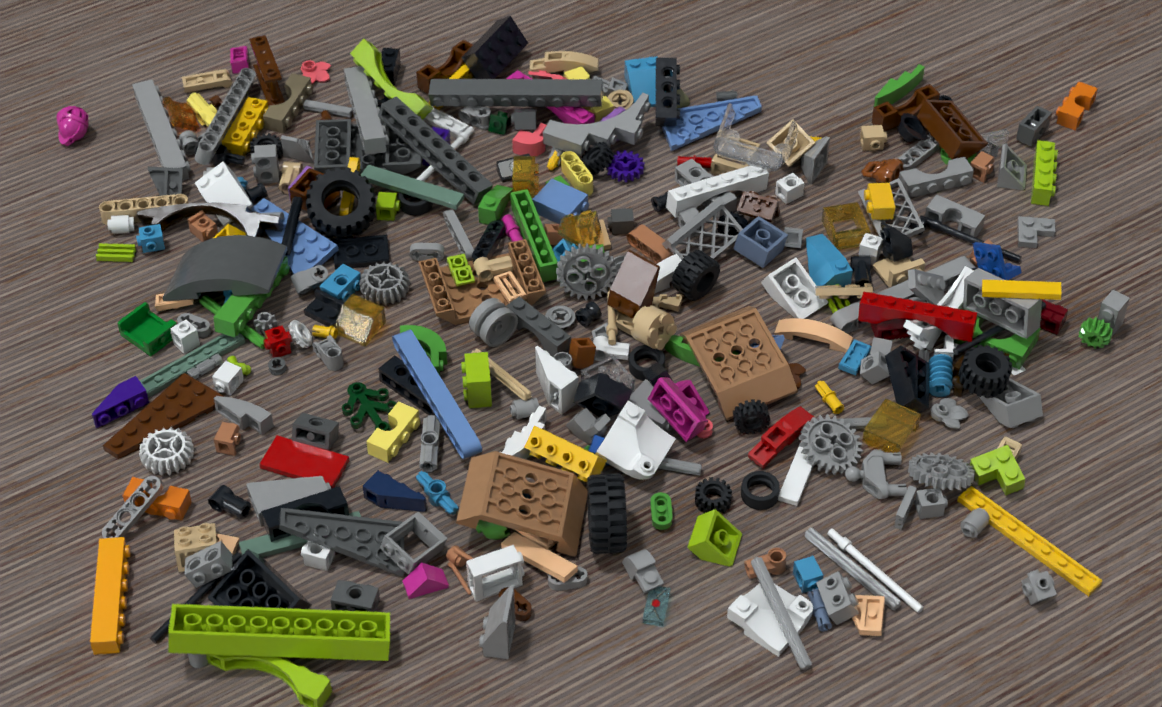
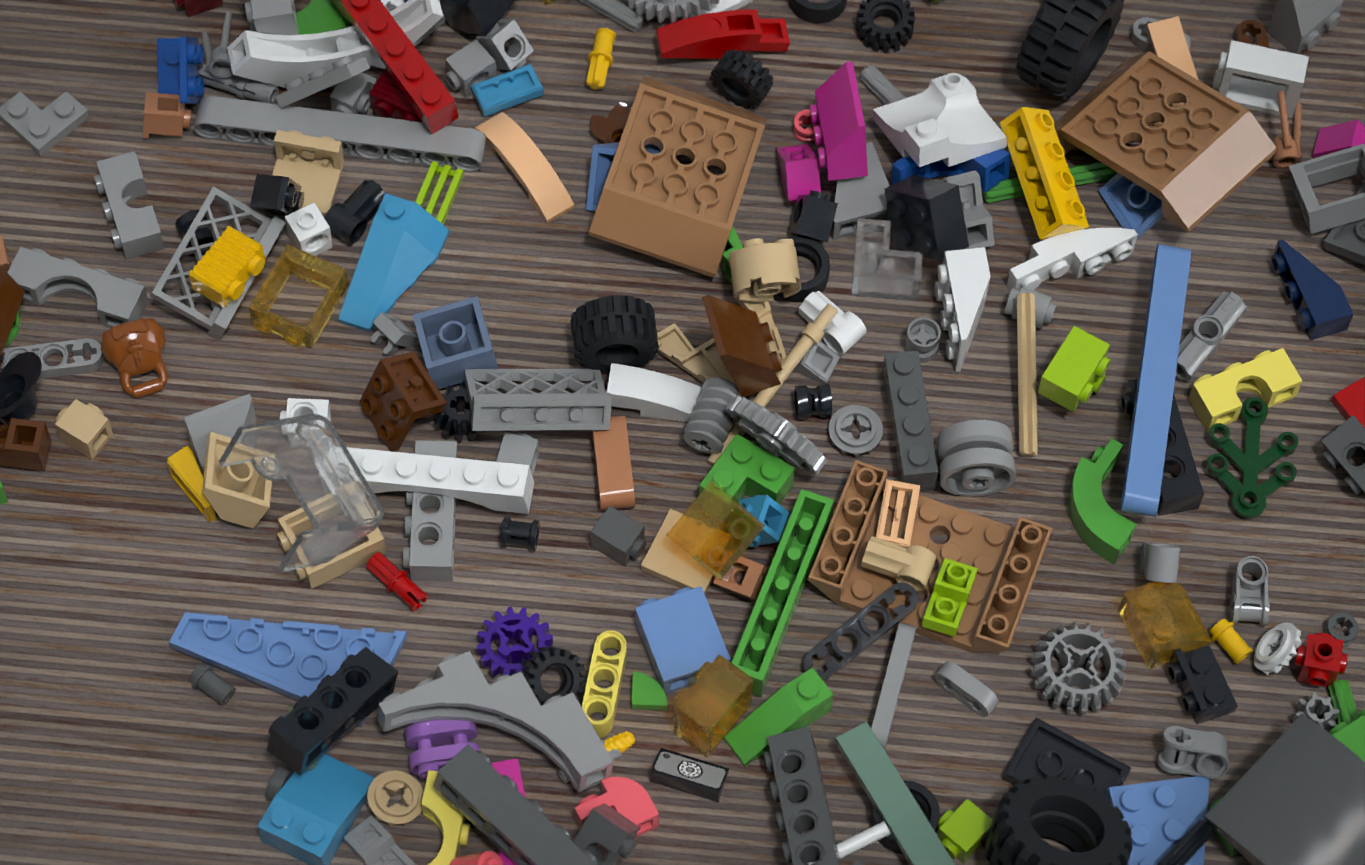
camera: 145 degrees left, 15 degrees up
dark azure brick [320,264,361,302] -> none
dark azure axle [416,471,459,515] -> none
dark pink pin [502,214,523,242] -> none
dark orange brick [569,338,596,369] -> none
bright green plate [650,492,672,530] -> none
white slope [761,258,829,319] -> none
tan wing [815,283,873,299] -> none
black bar [919,215,1021,263] -> none
none -> light grey piece [1140,542,1181,583]

